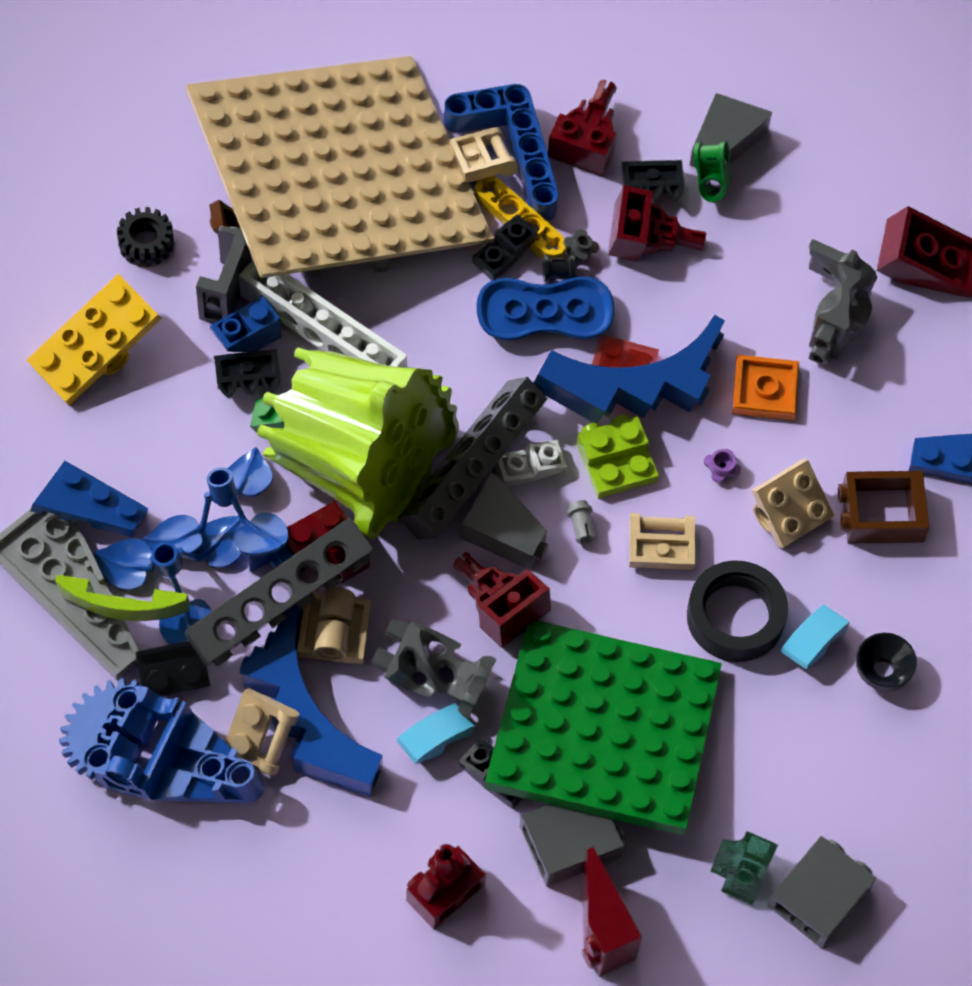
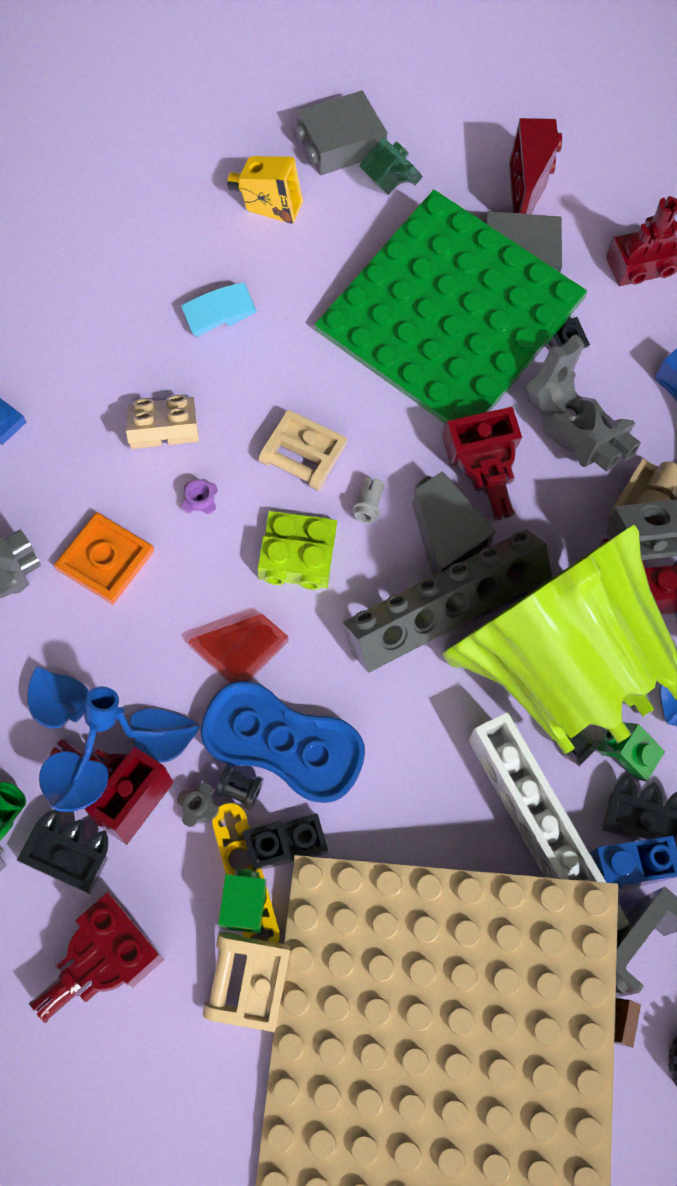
camera: 155 degrees left, 5 degrees up
medium azure slope [397,703,475,764] -> none
blue beam [444,84,558,222] -> none
white slope [494,440,567,487] -> none
blue arch [533,315,725,423] -> none
black tyre [687,560,788,662] -> none
reddish brown window [837,471,929,544] -> none
black piece [856,632,917,691] -> none
none -> blue plant [27,667,200,812]
none -> green brick [218,869,267,934]
none -> yellow torso [227,156,303,224]

